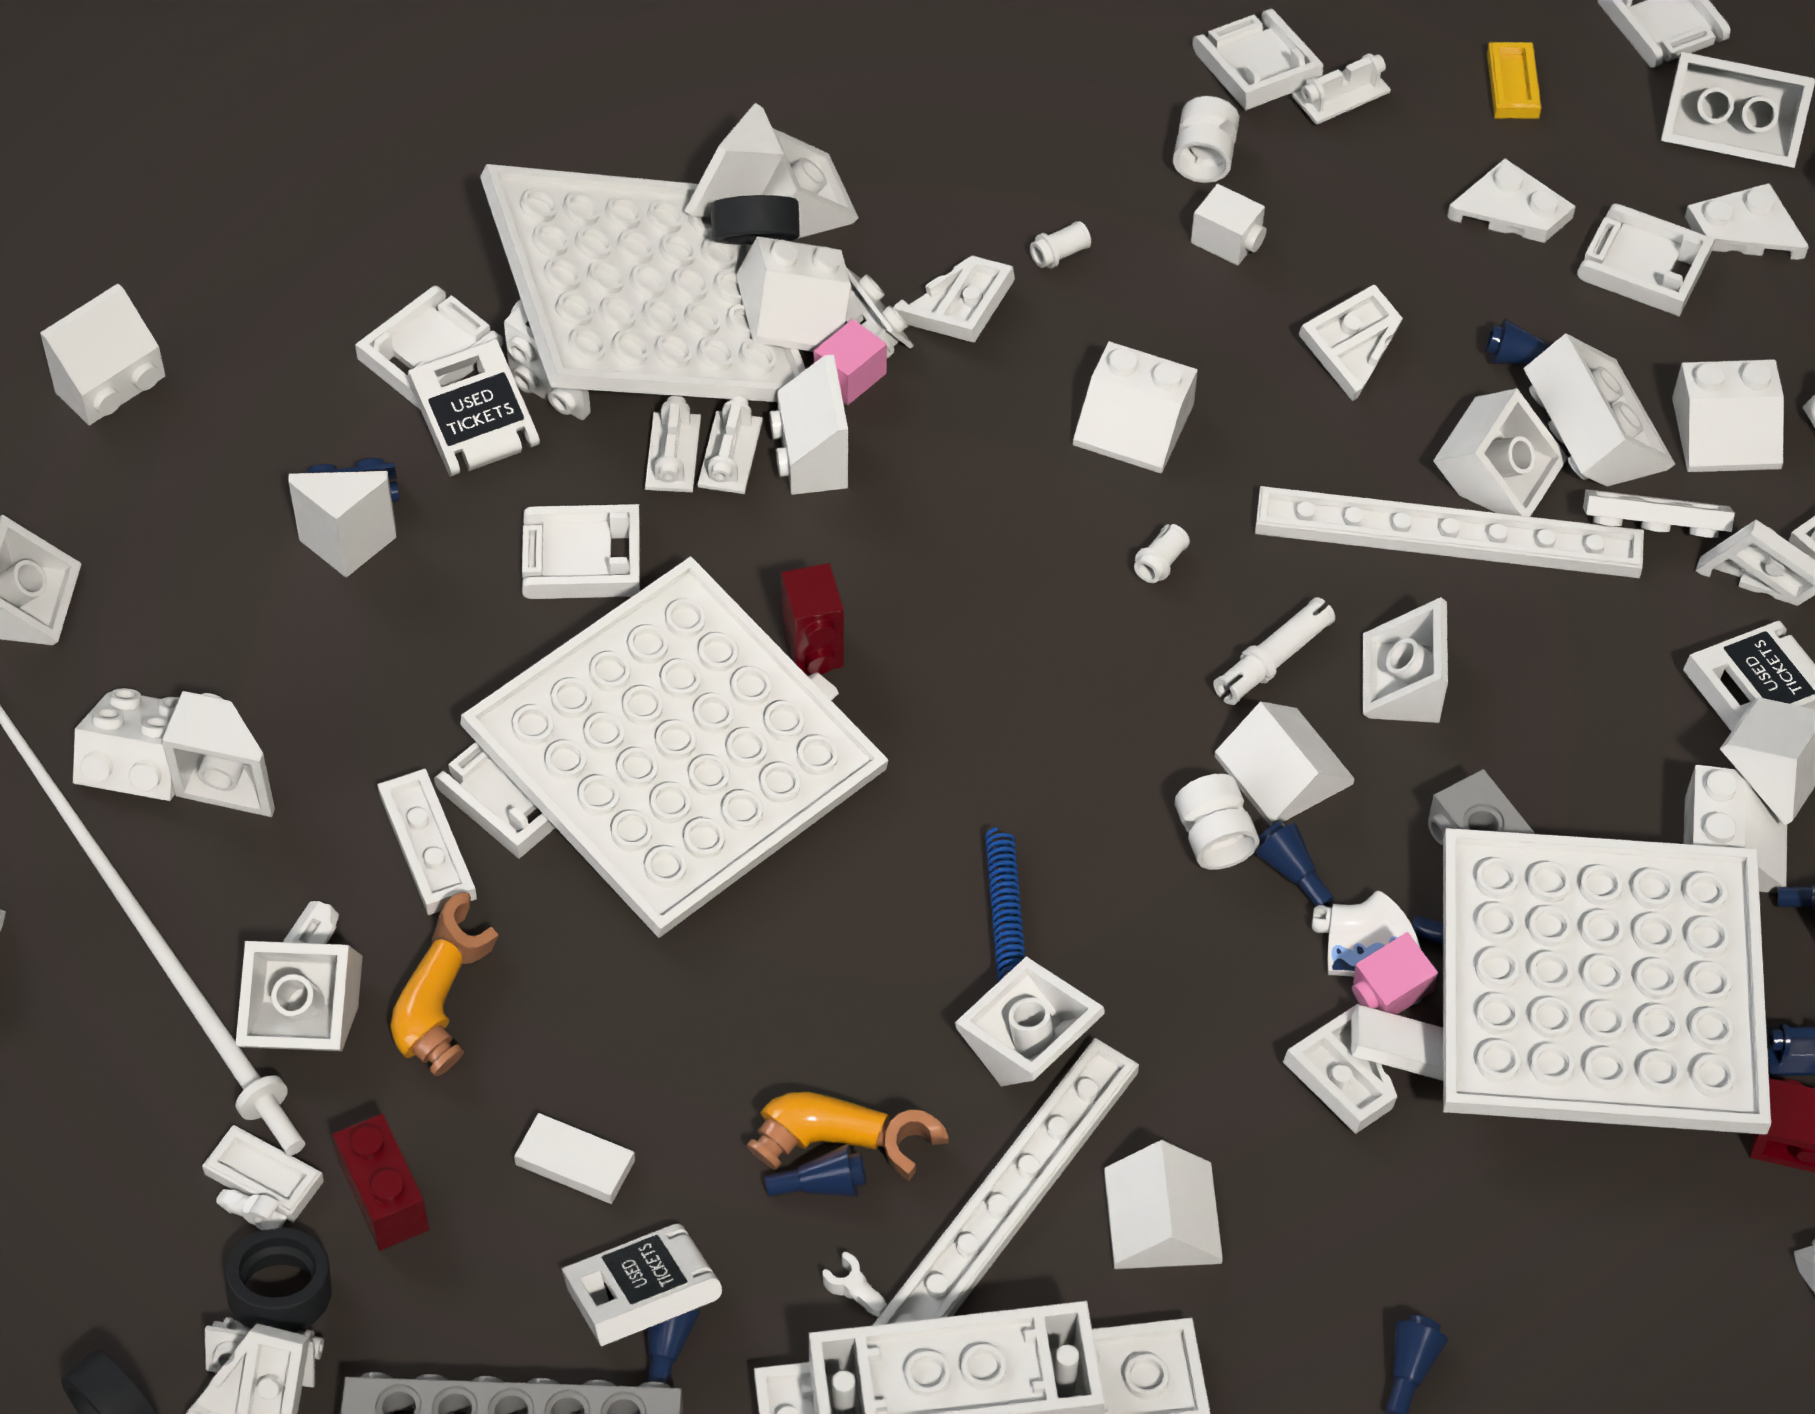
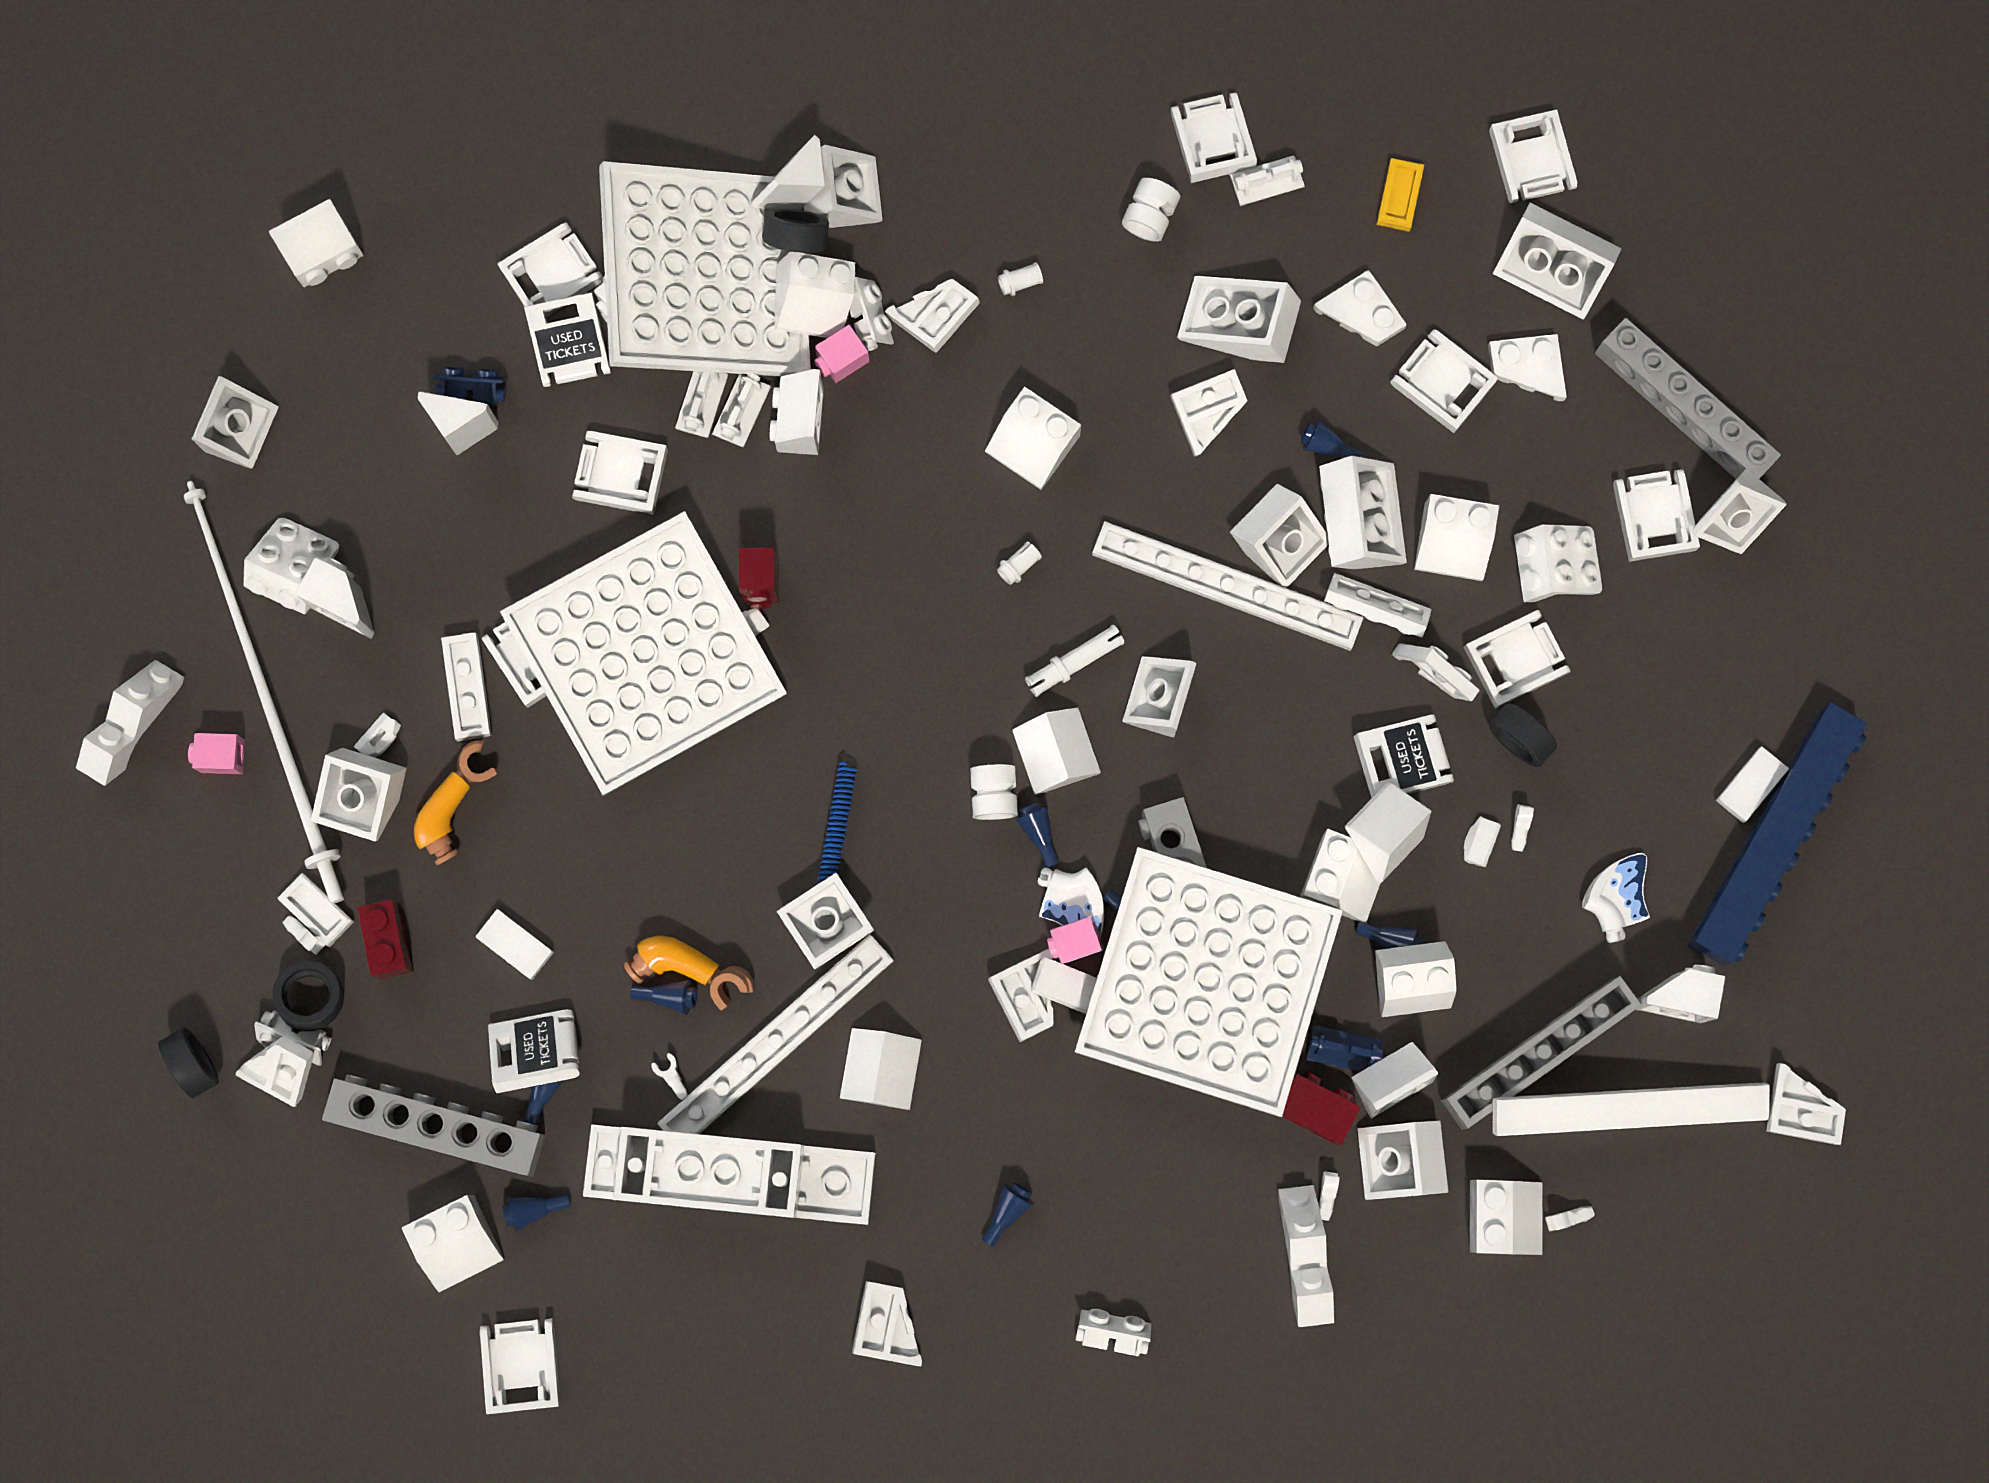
camera: 15 degrees right, 25 degrees up
white brick [1191,184,1266,266] -> none
none -> bright pink brick [188,733,245,774]
none -> white slope [1178,276,1301,363]

